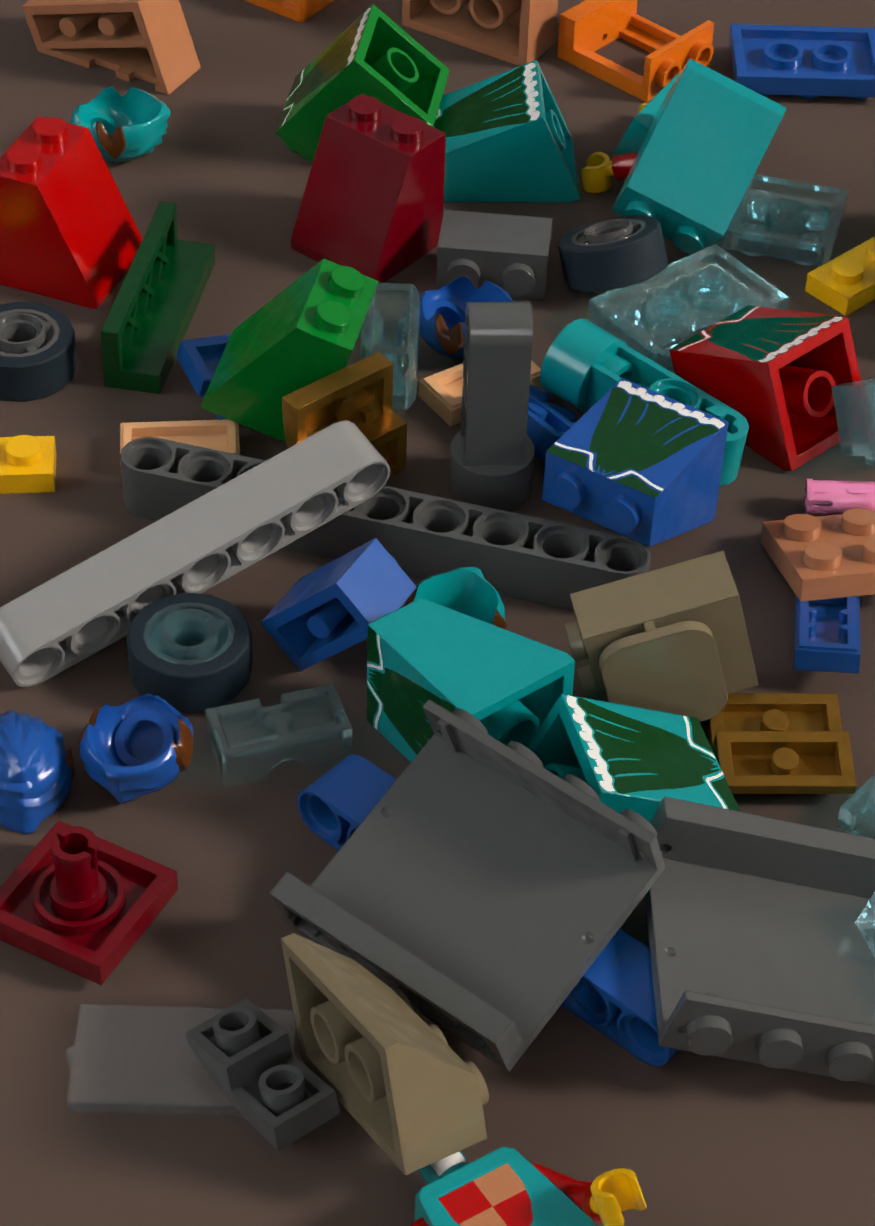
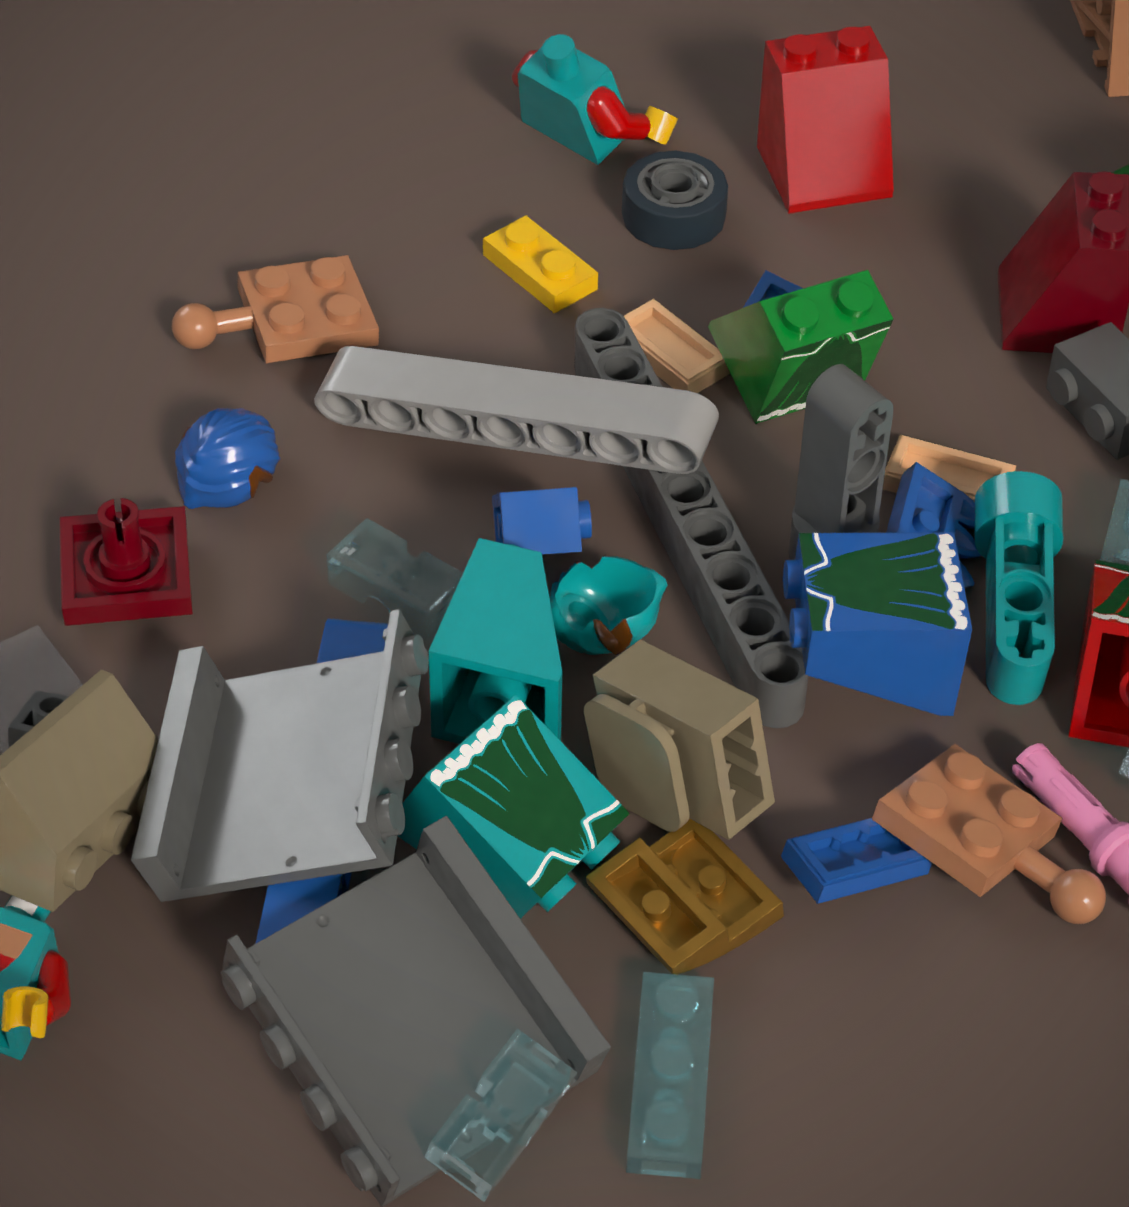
camera: 55 degrees right, 5 degrees up
teal hair [70,85,171,163] -> none
blue hair [78,693,193,804] -> none
dark green fence [101,201,215,394] -> none
black wheel [127,593,252,713] -> none
pearl gold slope [282,352,407,477] -> none
clear light blue brick [360,283,420,410] -> none
blue hair [412,274,514,359] -> none

